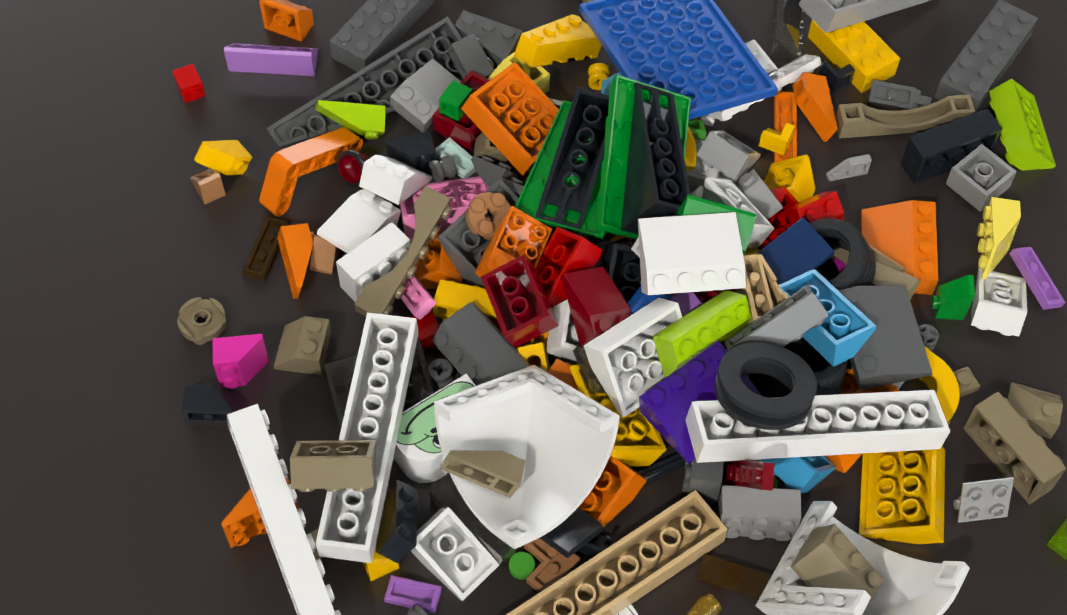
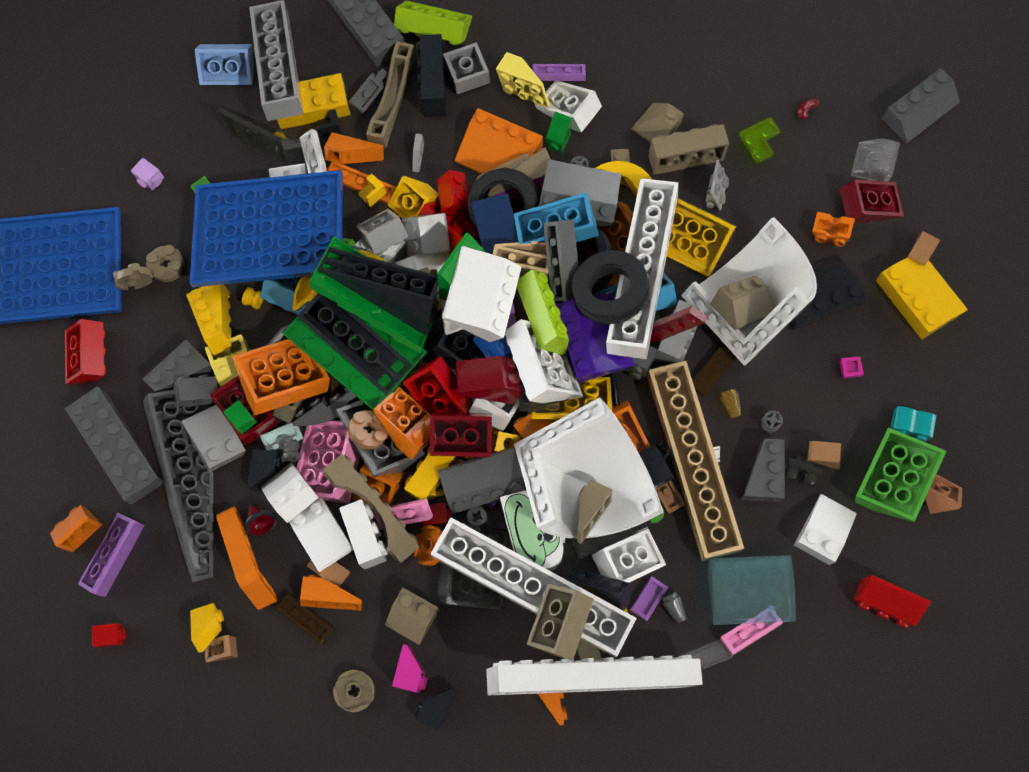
camera: 65 degrees left, 15 degrees up
lime slope [315,100,385,139] -> none
white slope [702,177,775,249] -> none

